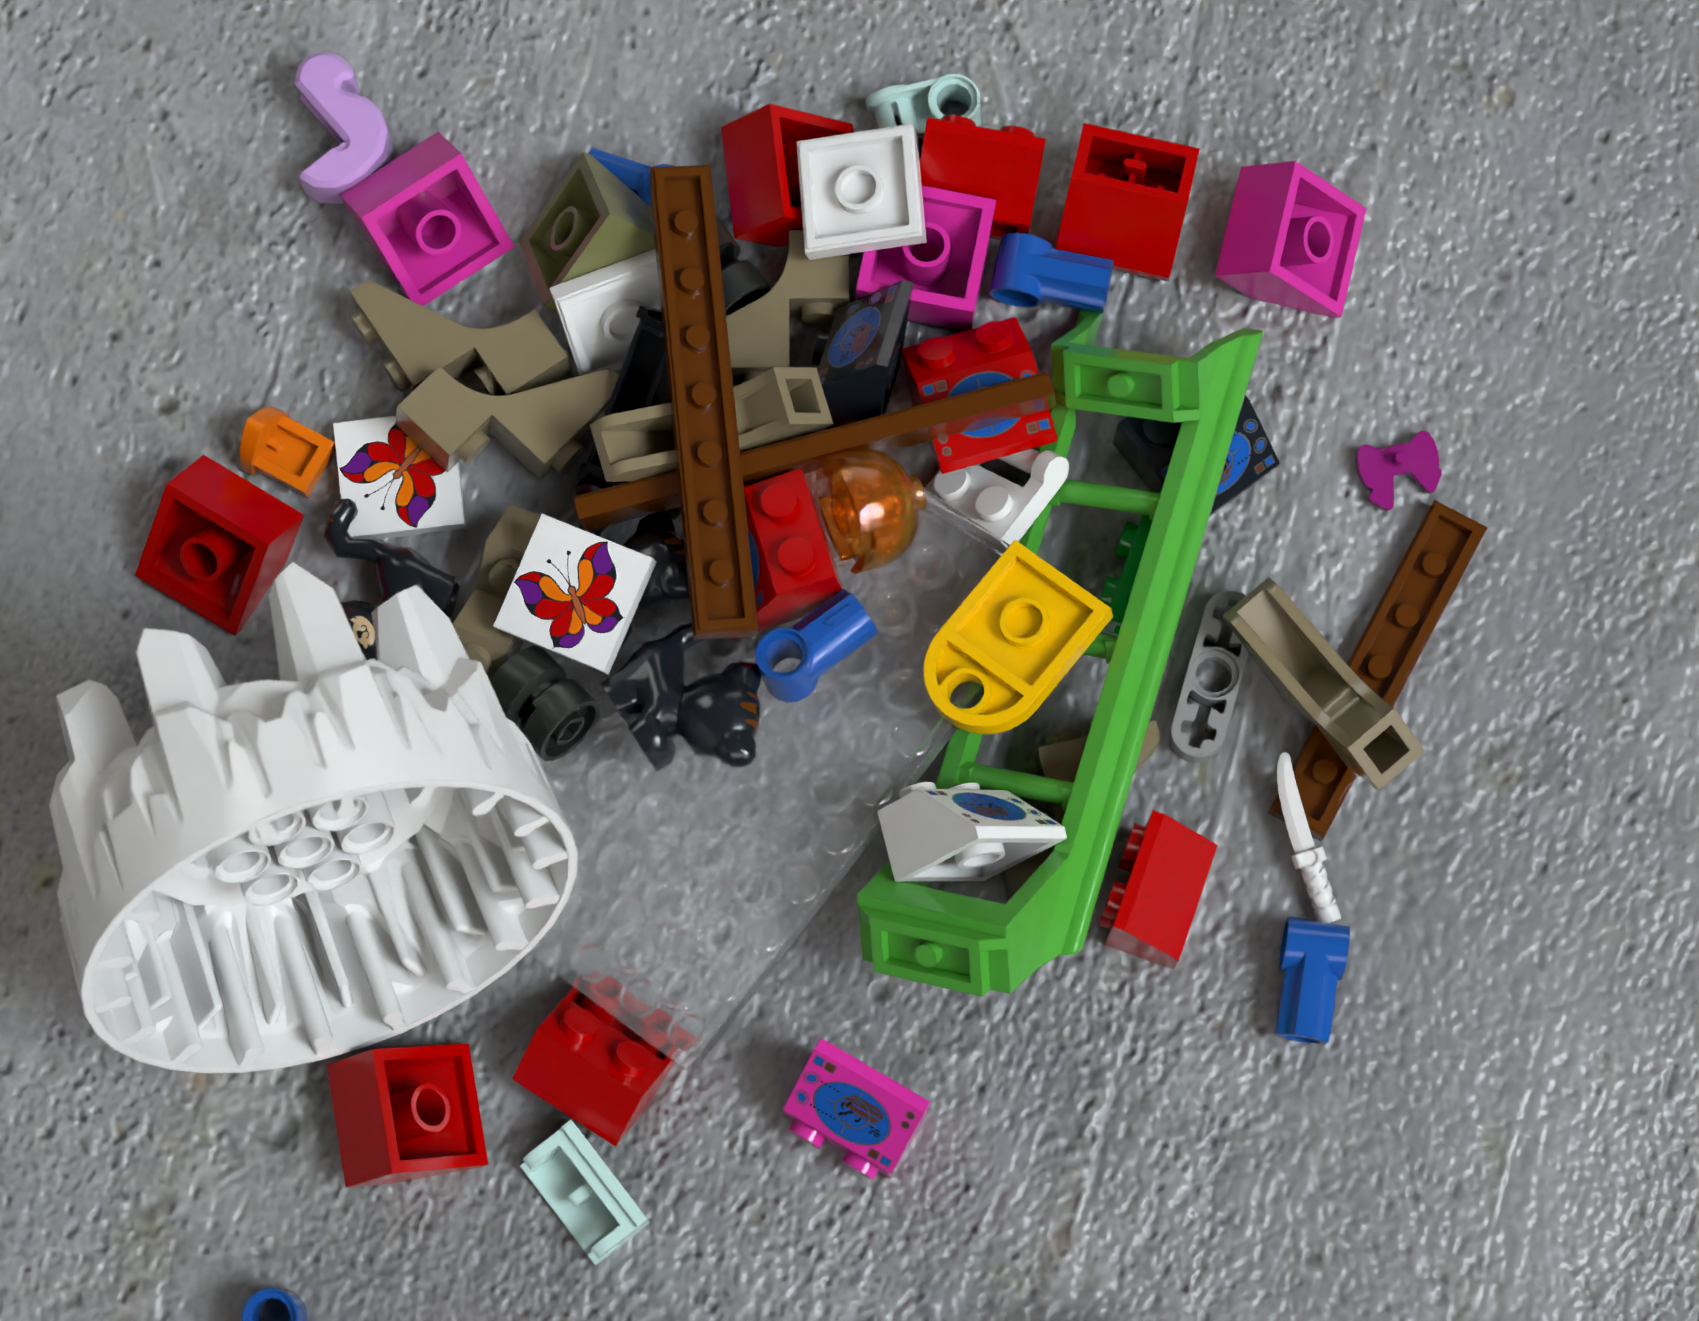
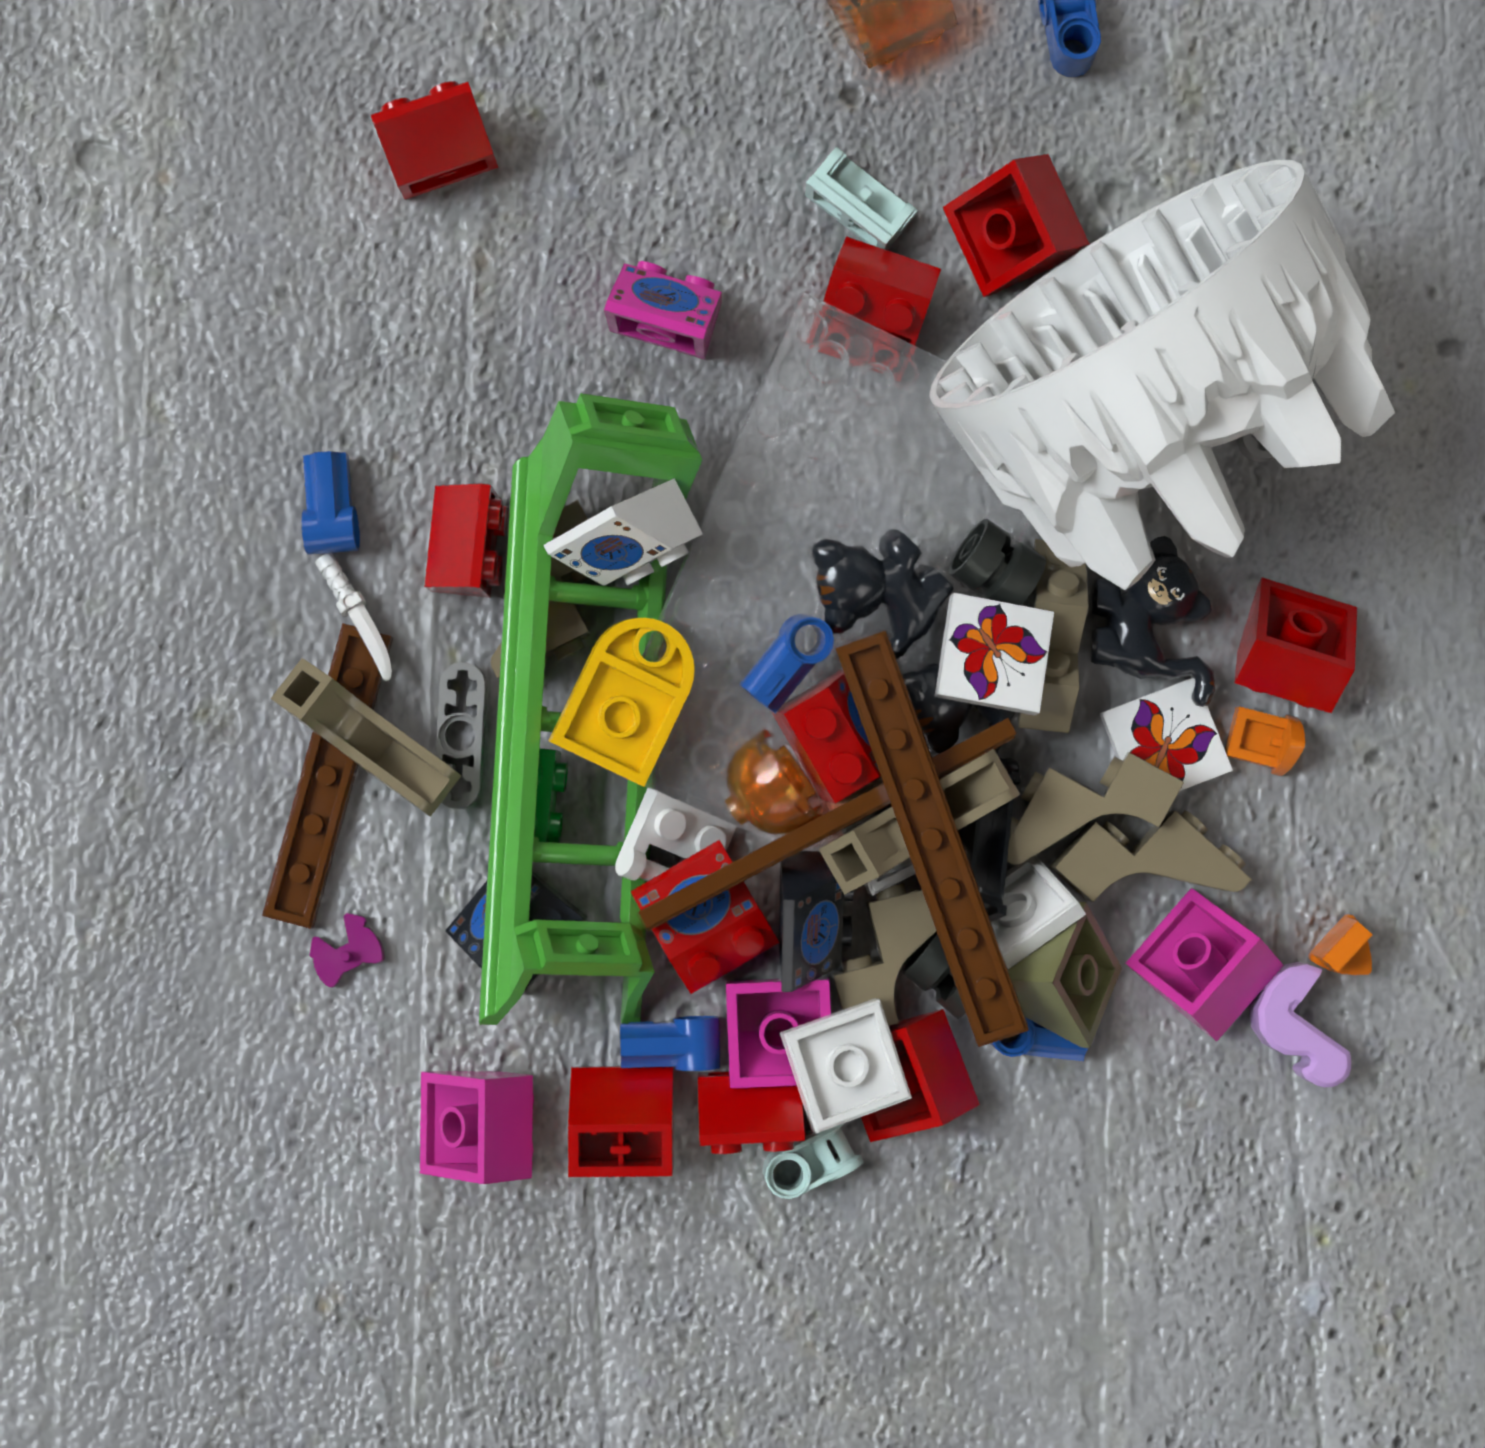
camera: 165 degrees right, 10 degrees up
none -> orange tile [1308,914,1373,975]

